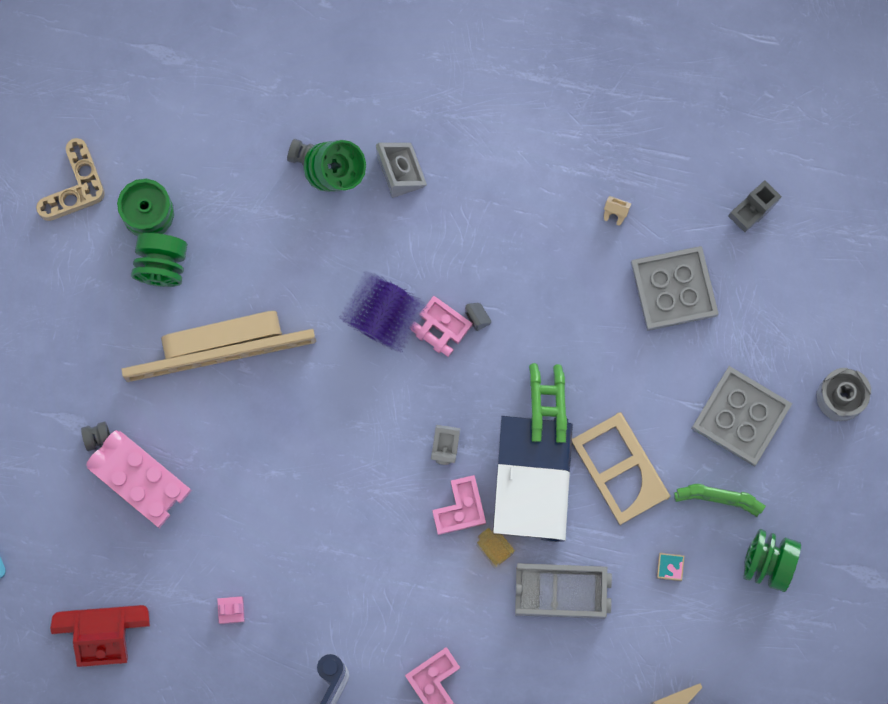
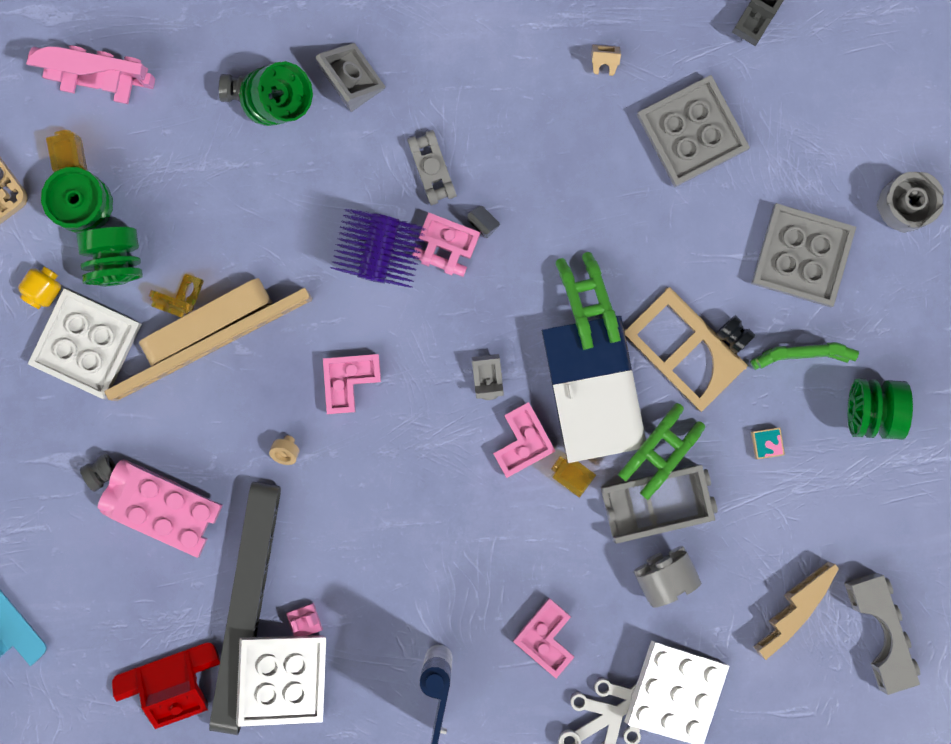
camera: 15 degrees left, 10 degrees up
none -> yellow head [18,266,62,309]
none -> bright pink piece [26,45,155,104]
none -> white plate [28,289,142,399]
none -> clear yellow brick [46,130,87,172]
none -> clear yellow bracket [149,274,204,318]
none -> dark grey beam [209,482,281,735]
none -> white plate [236,635,326,727]
none -> tan tile [269,435,300,465]
none -> bright pink plate [323,354,381,414]
none -> light grey plate [407,130,457,206]
none -> bright green piece [618,403,705,500]
none -> light grey brick [633,546,702,608]
none -> black wheel [716,315,755,354]

